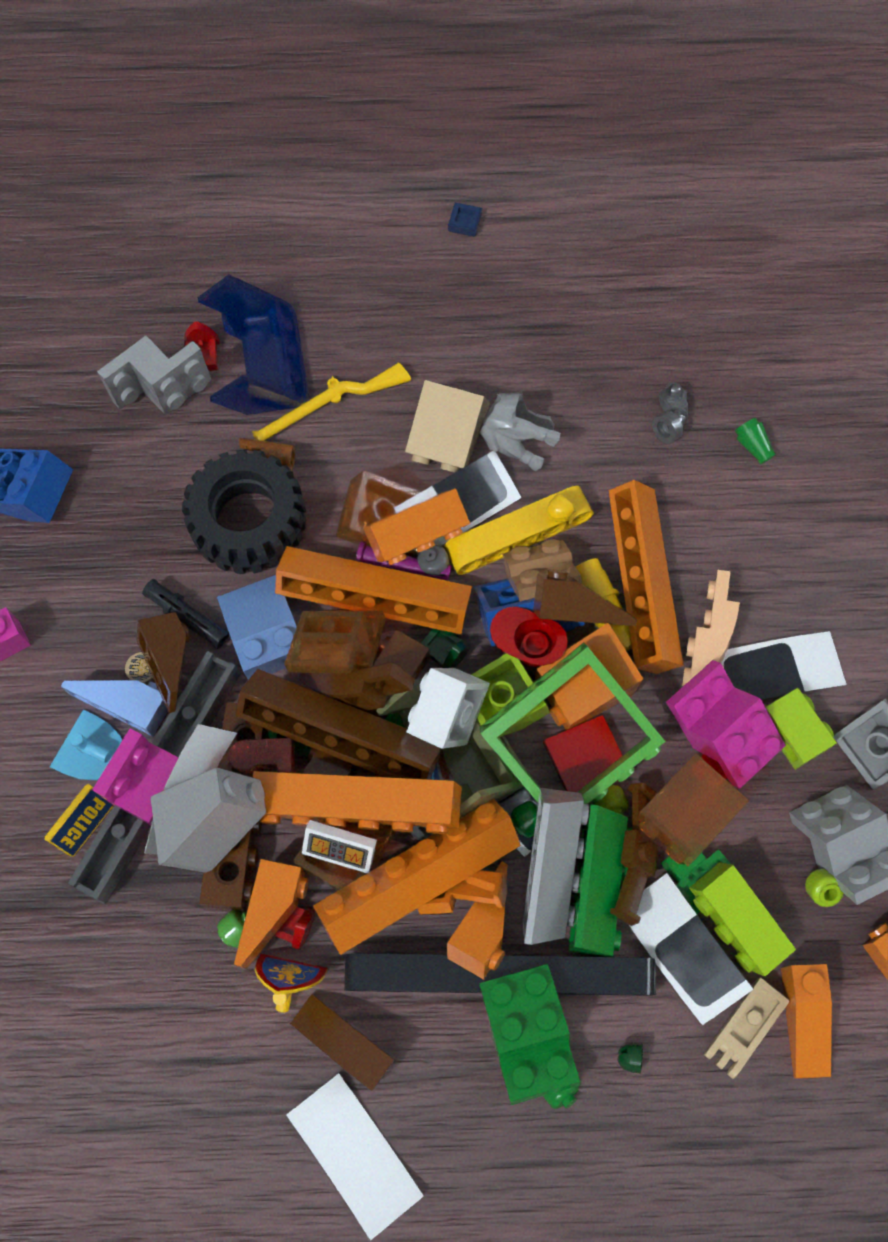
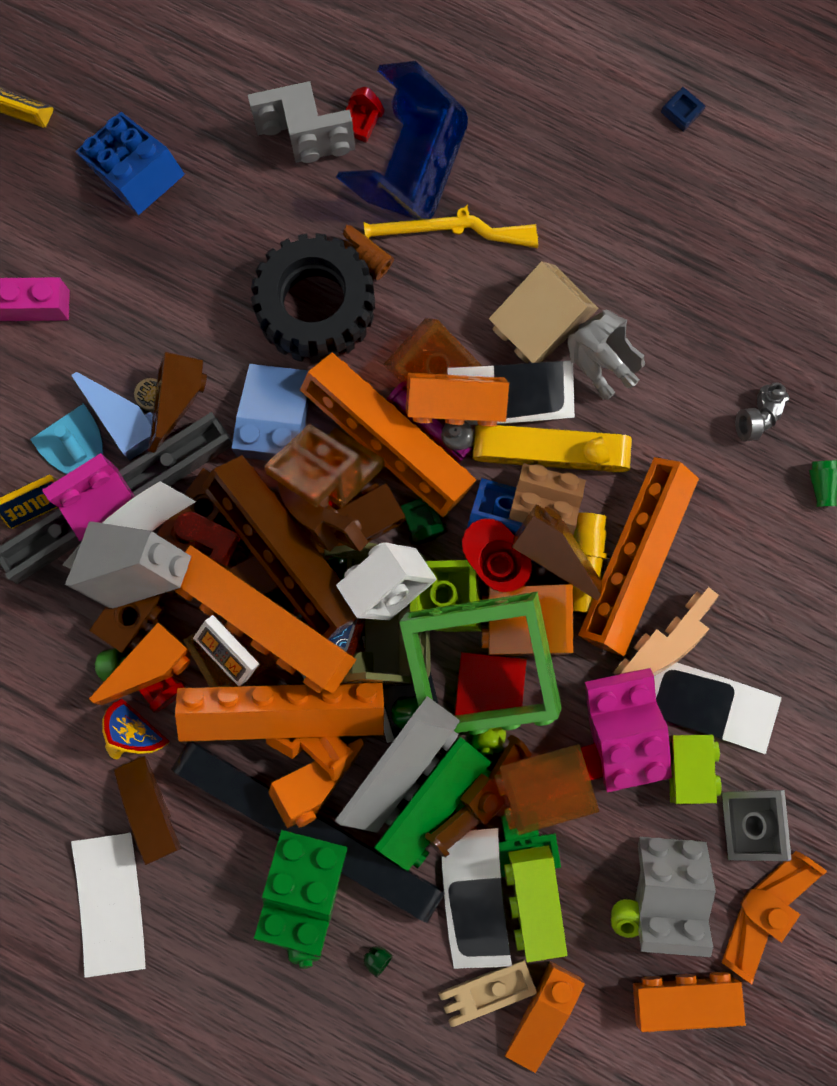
camera: 30 degrees right, 10 degrees up
black pin [142,579,229,649] -> none

